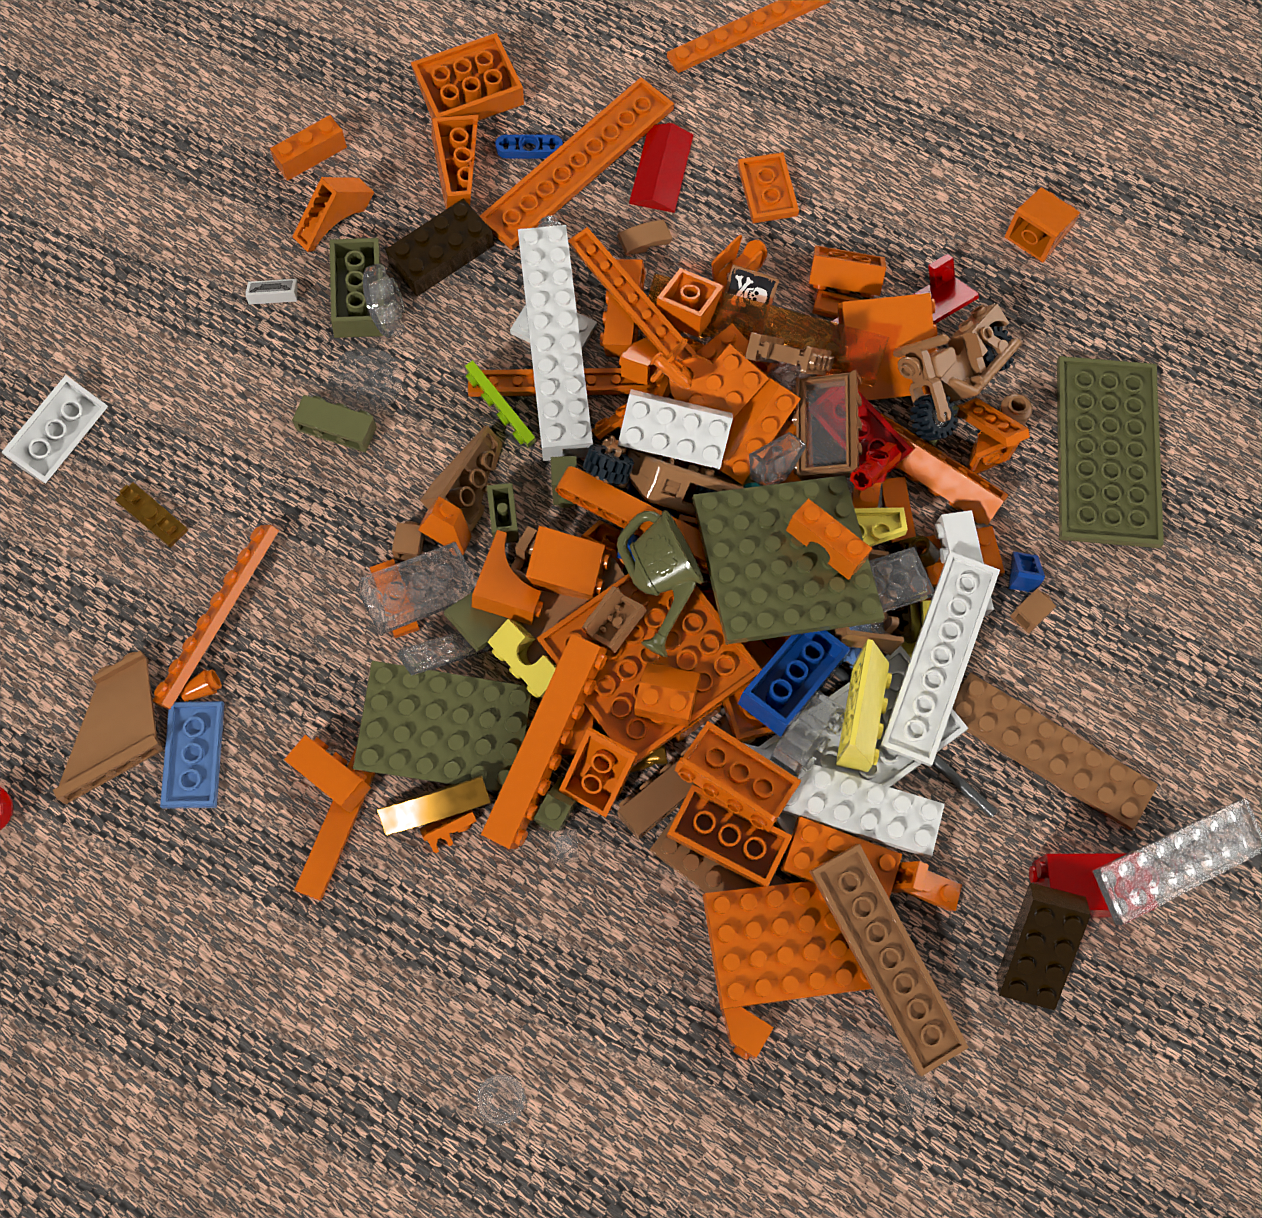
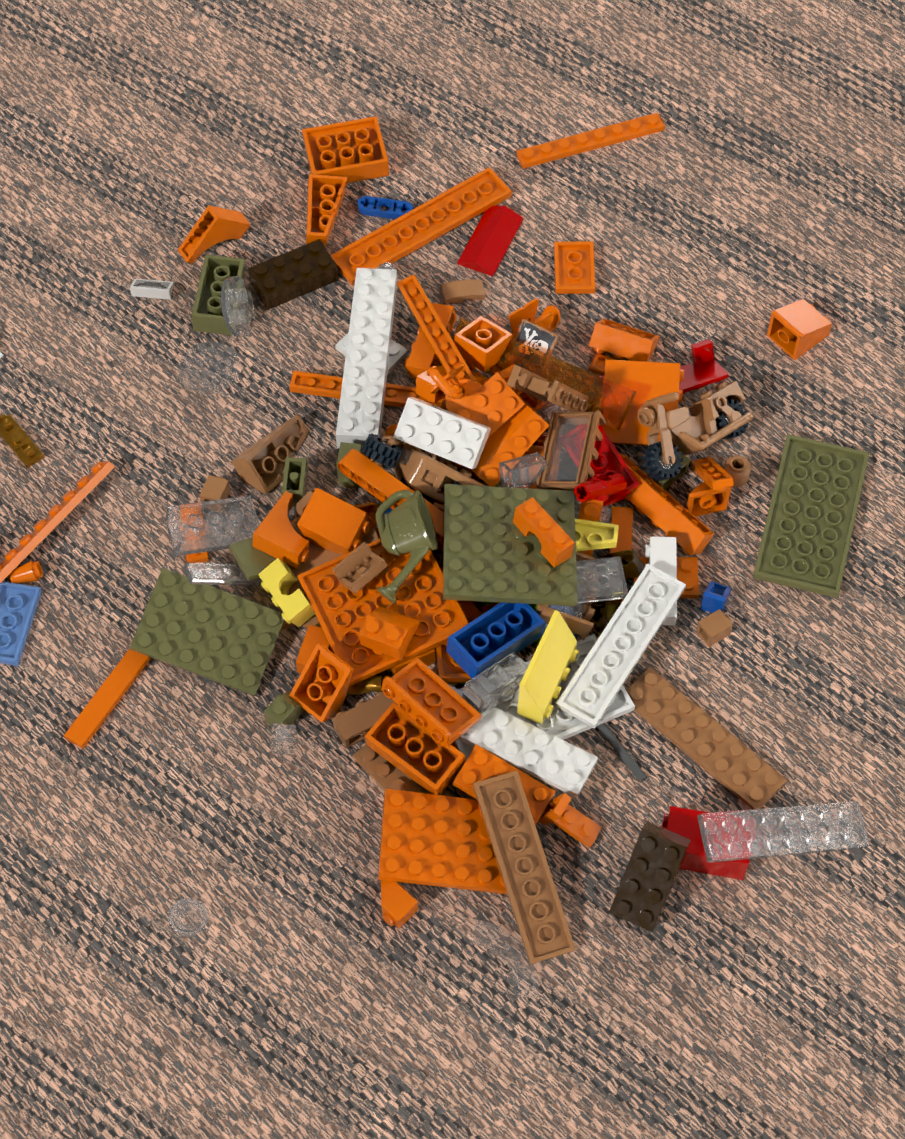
camera: 15 degrees right, 10 degrees down
orange brick [270,115,347,181] -> none
orange brick [284,735,371,813] -> none
olive brick [292,395,377,453] -> none
pearl gold slope [377,775,491,835] -> none
orange slope [418,496,472,556] -> none
orange plate [419,810,477,853] -> none
lime plate [465,360,536,448] -> none
orange brick [481,634,607,849] -> none

